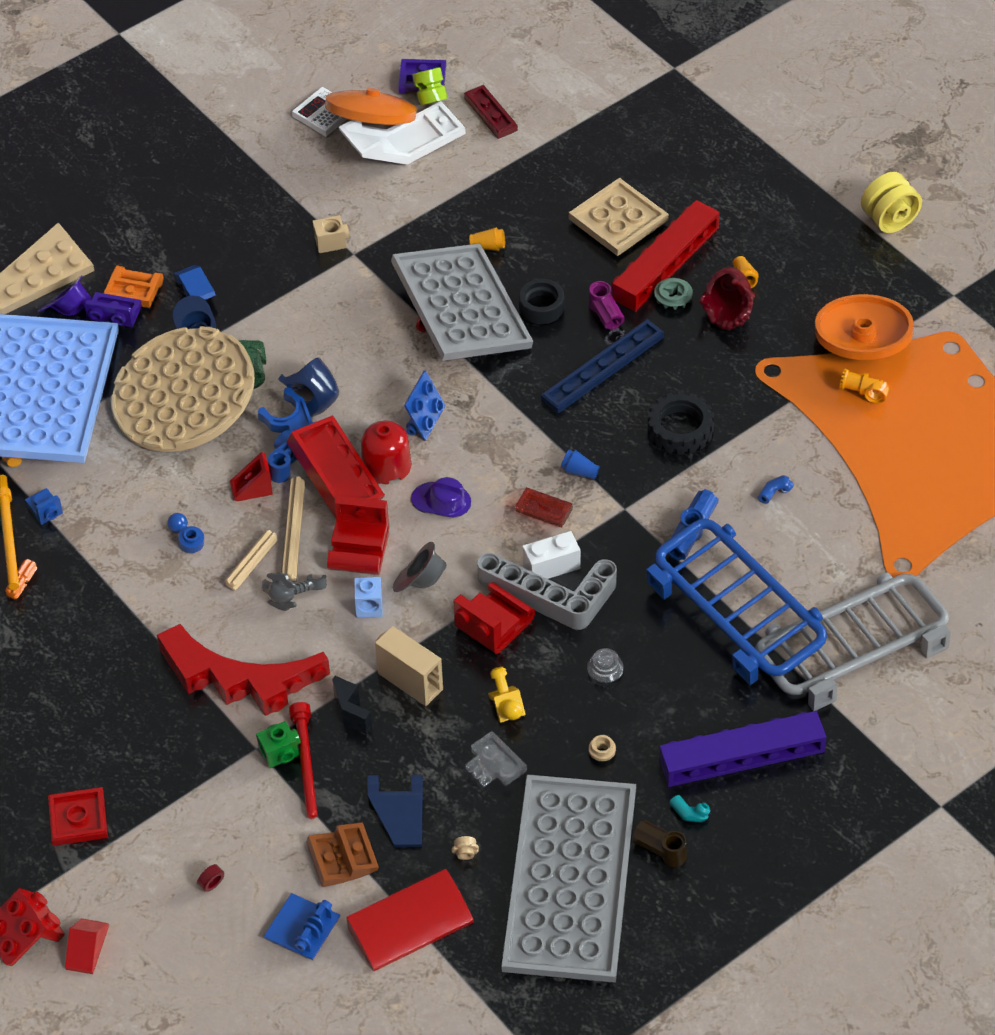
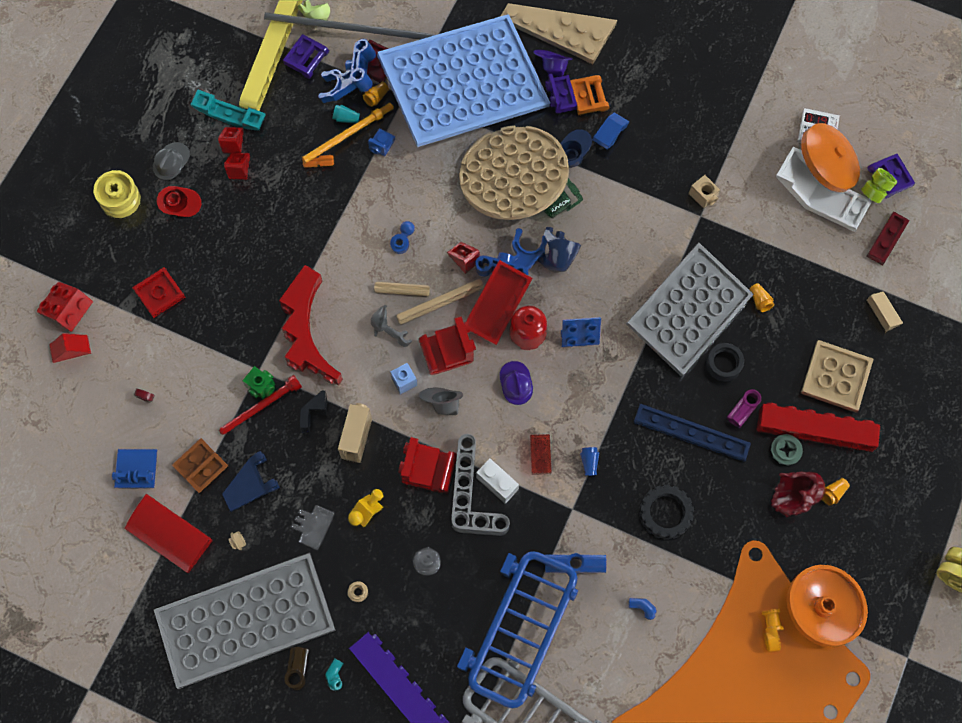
camera: 60 degrees right, 20 degrees up
none -> tan slope [867,291,903,332]

